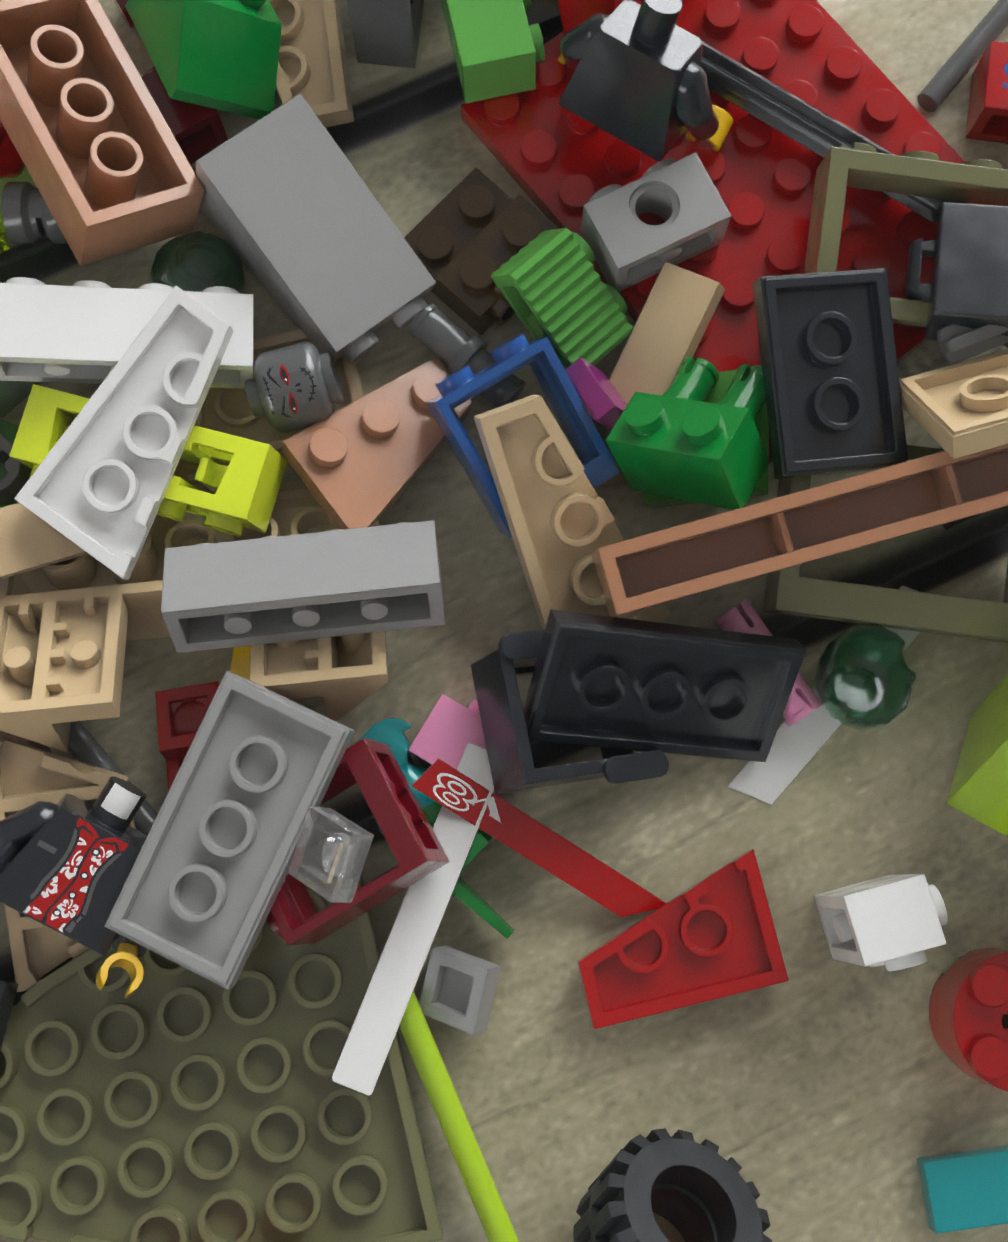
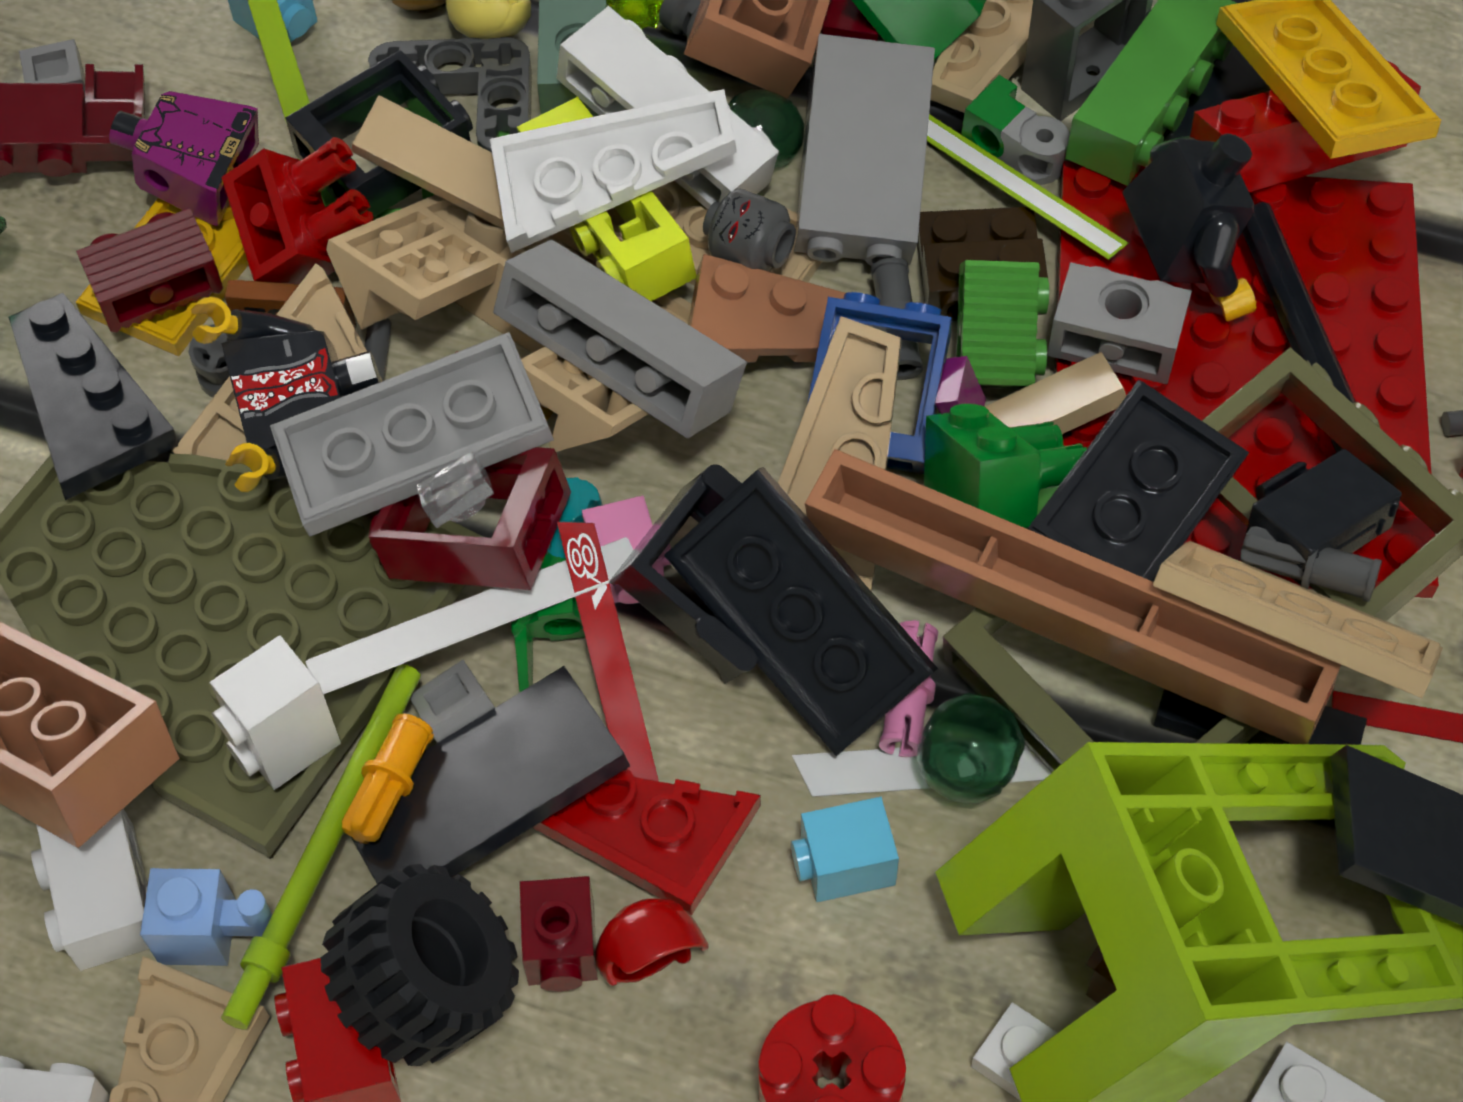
camera: 45 degrees right, 20 degrees down
white brick [814,874,948,971] -> none
none -> white brick [210,635,341,790]
none -> light orange axle [342,713,434,844]
none -> black tile [351,666,630,884]
none -> dark red brick [519,876,598,992]
none -> red hair [595,898,709,986]
none -> medium azure brick [791,796,899,903]
none -> sticker [927,114,1129,260]
none -> leg [961,75,1070,185]

